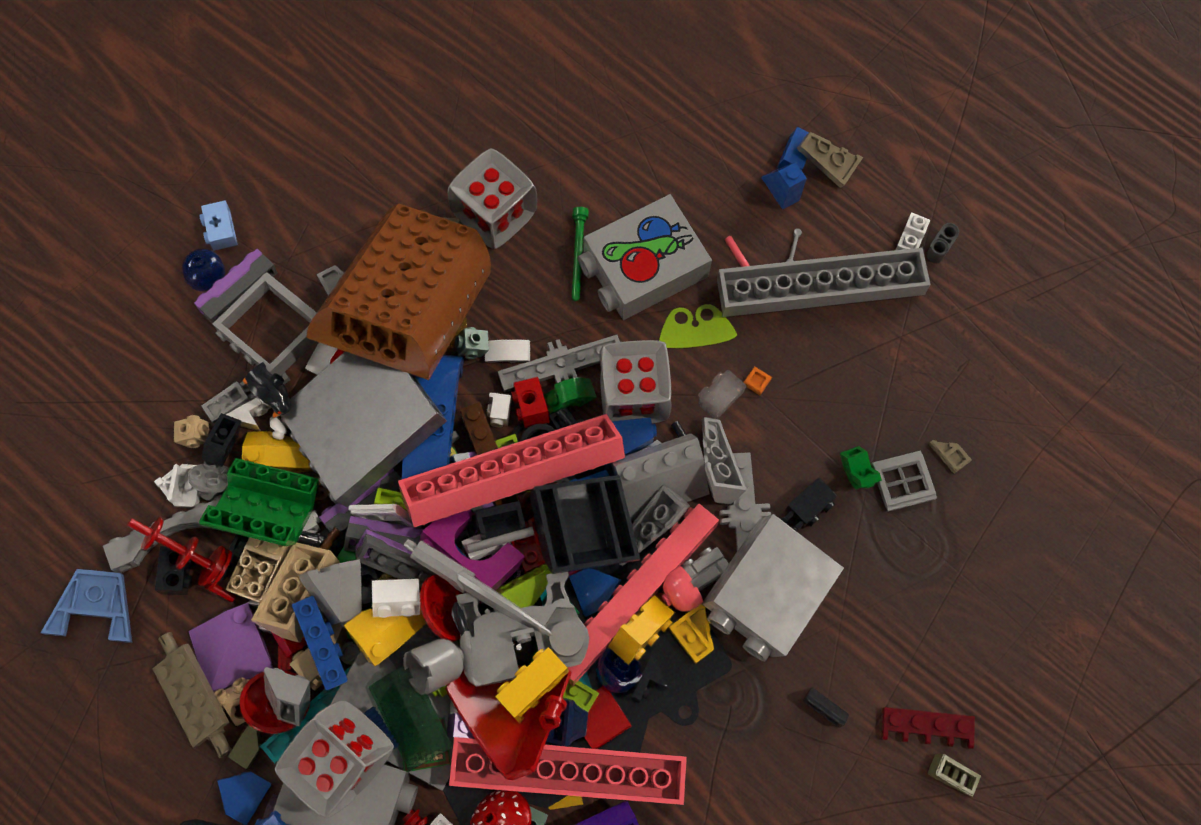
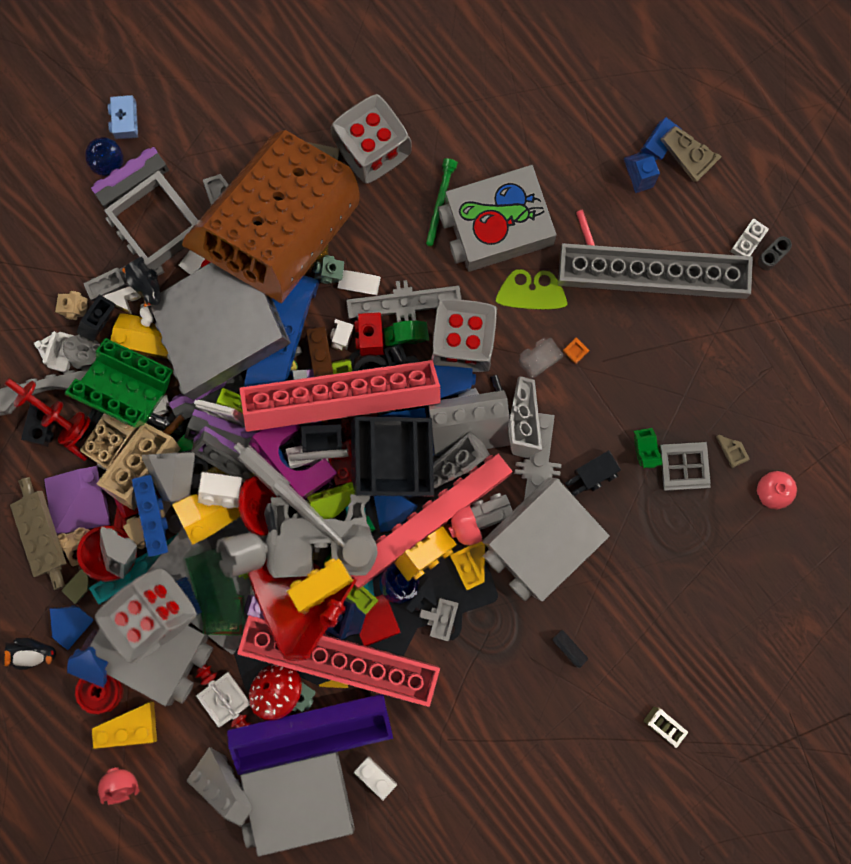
camera: 15 degrees right, 10 degrees up
light grey hinge [786,229,802,262] -> none
dark red hinge [882,707,975,749] -> none
none -> light grey hinge [419,598,459,641]
none -> coral cylinder [757,471,797,510]

